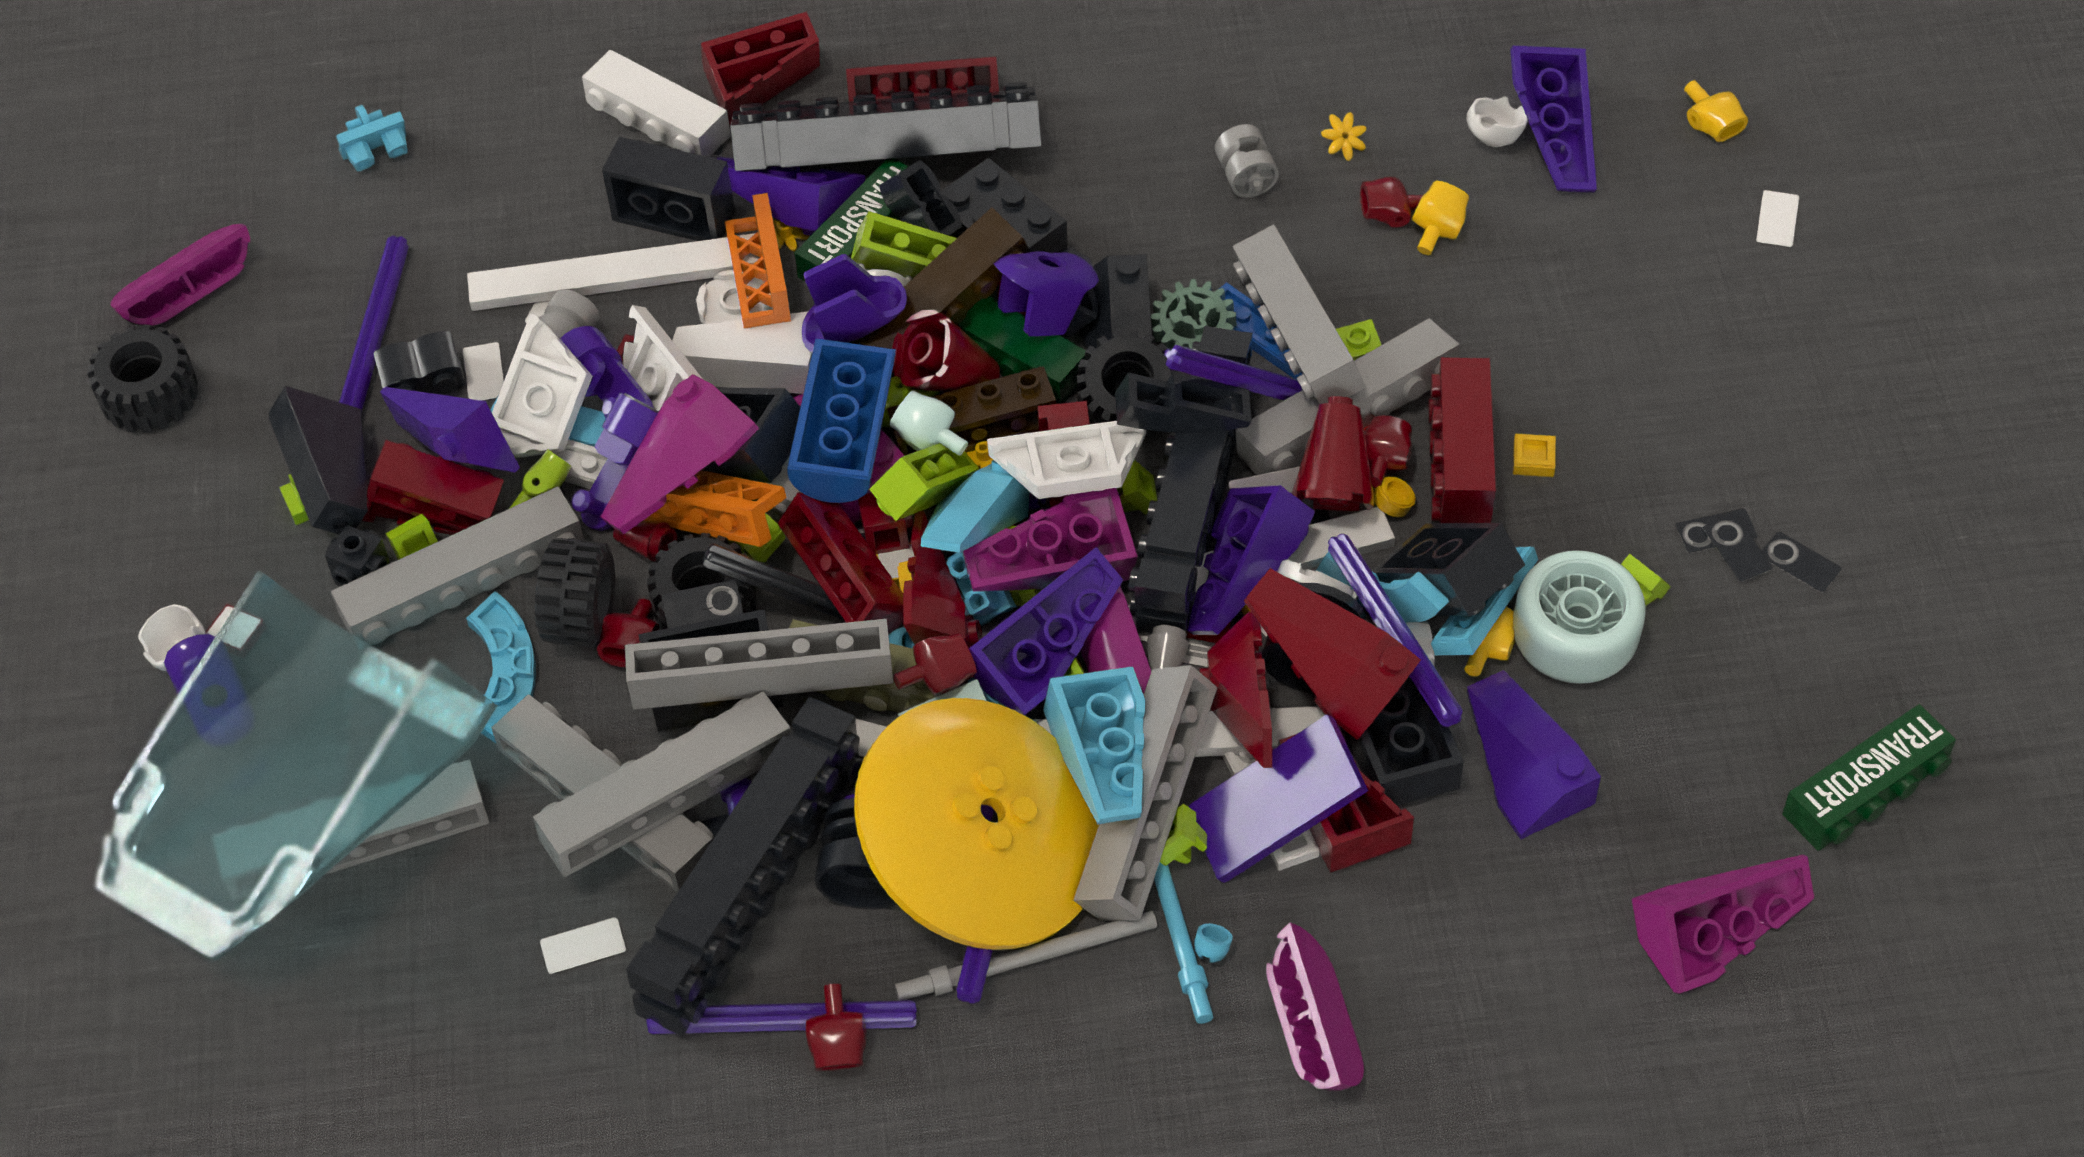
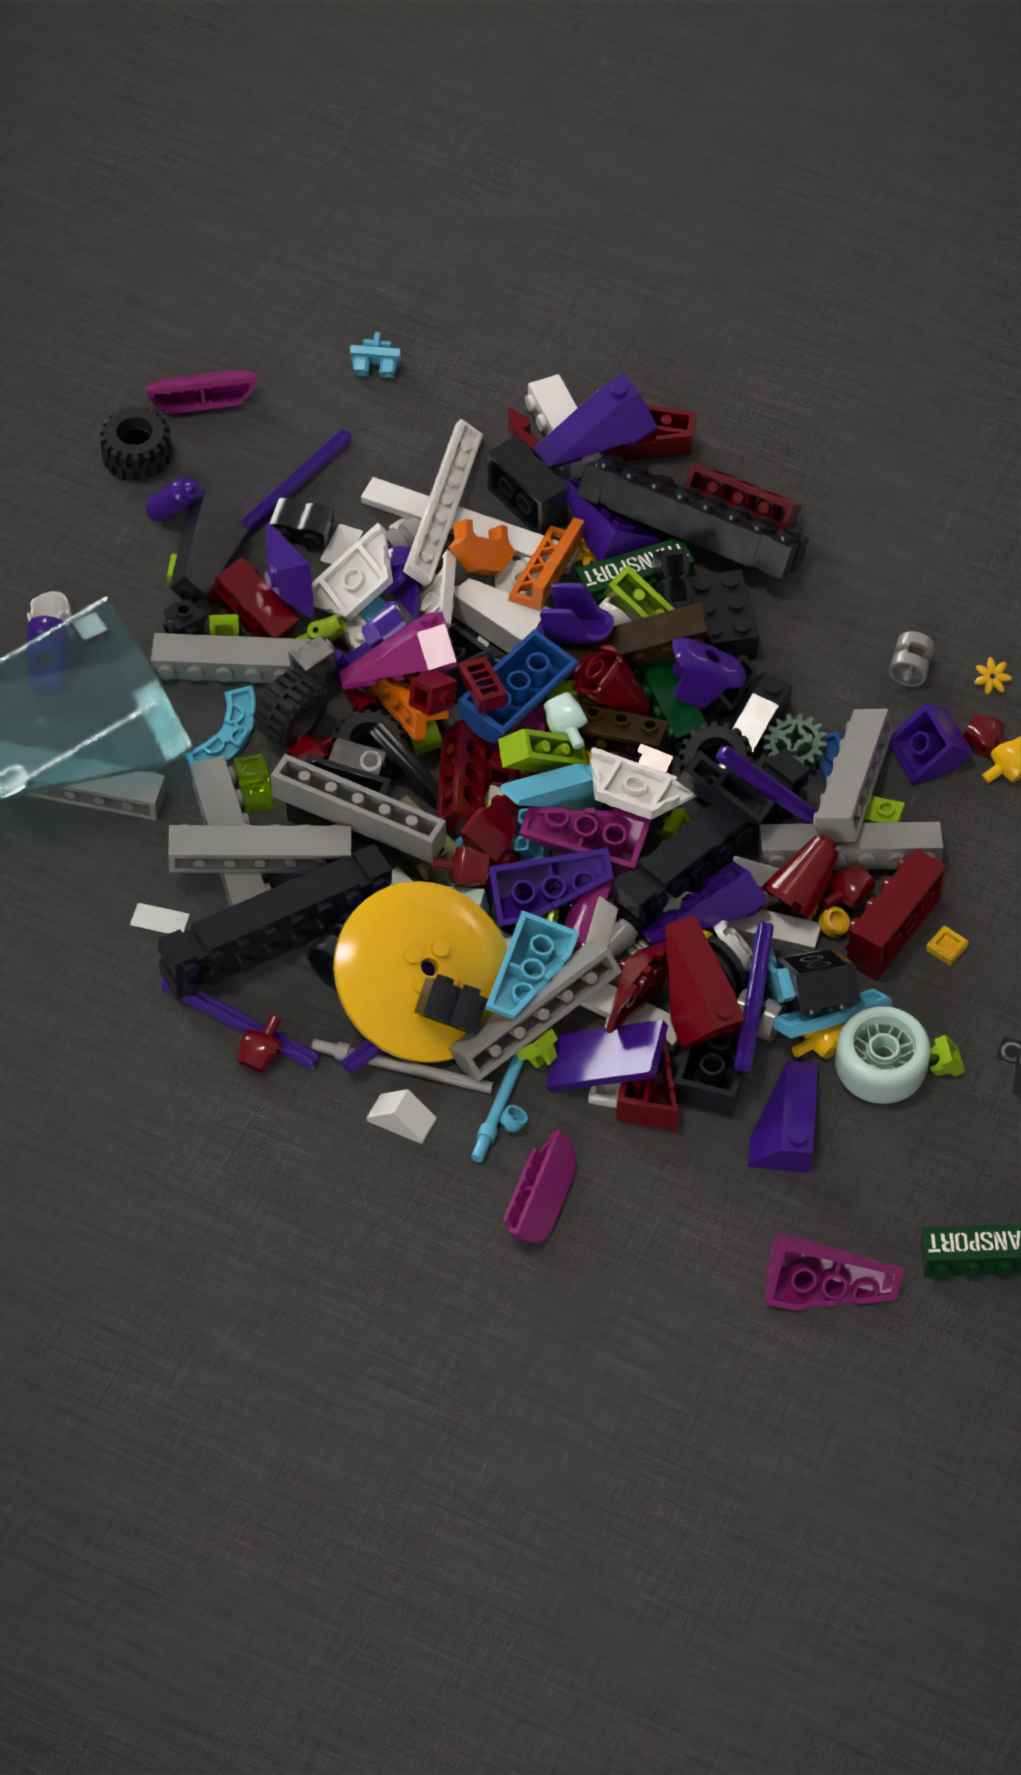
camera: 30 degrees right, 0 degrees up
none -> dark purple piece [146,477,206,522]
none -> clear neon green slope [234,753,275,813]
none -> flat silver brick [288,636,336,681]
none -> white slope [367,1089,436,1145]
none -> white tile [403,419,483,587]
none -> dark red brick [409,670,457,716]
none -> black brick [414,974,488,1034]
none -> orange piece [449,519,516,577]
none -> dark red slope [457,656,507,714]
none -> dark red slope [508,407,541,461]
none -> dark purple wedge [533,374,658,470]
none -> white sticker [586,896,618,947]
none -> dark purple slope [889,702,973,785]

